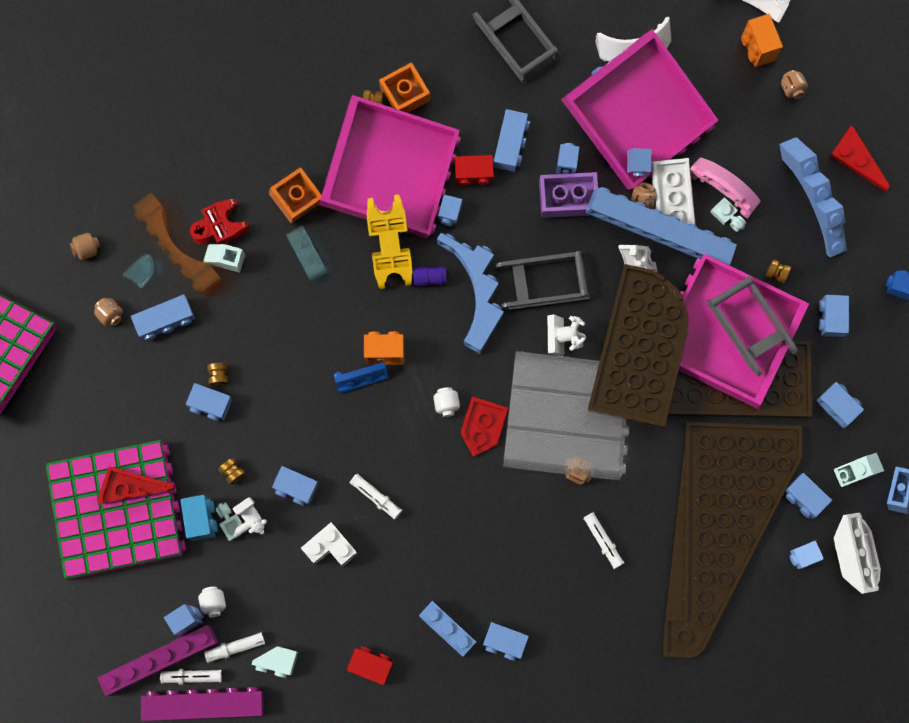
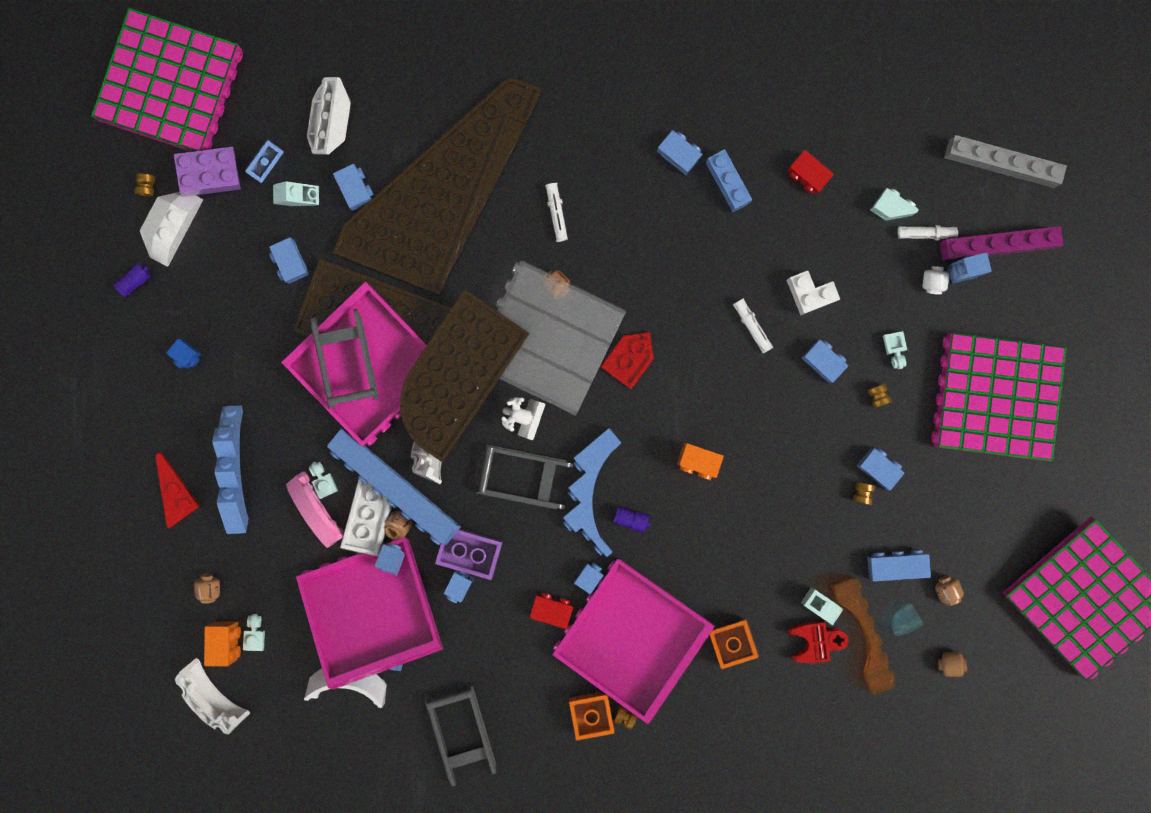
camera: 165 degrees left, 10 degrees up
red wing [97,466,175,504] -> none
magenta brick [141,687,264,721] -> none
white pin [160,669,222,685] -> none
dark azure brick [181,495,218,541] -> none
white piece [232,497,267,538] -> none
clear light blue beam [286,226,327,281] -> none
blue hinge [334,362,389,394] -> none
yellow piece [367,194,412,289] -> none
white head [434,388,460,417] -> none
medium blue brick [493,109,530,172] -> none
pearl gold wheel [766,259,791,284] -> none
light blue brick [790,541,824,569] -> none
medium blue brick [818,295,849,337] -> none
none -> light aqua plate [243,614,265,651]

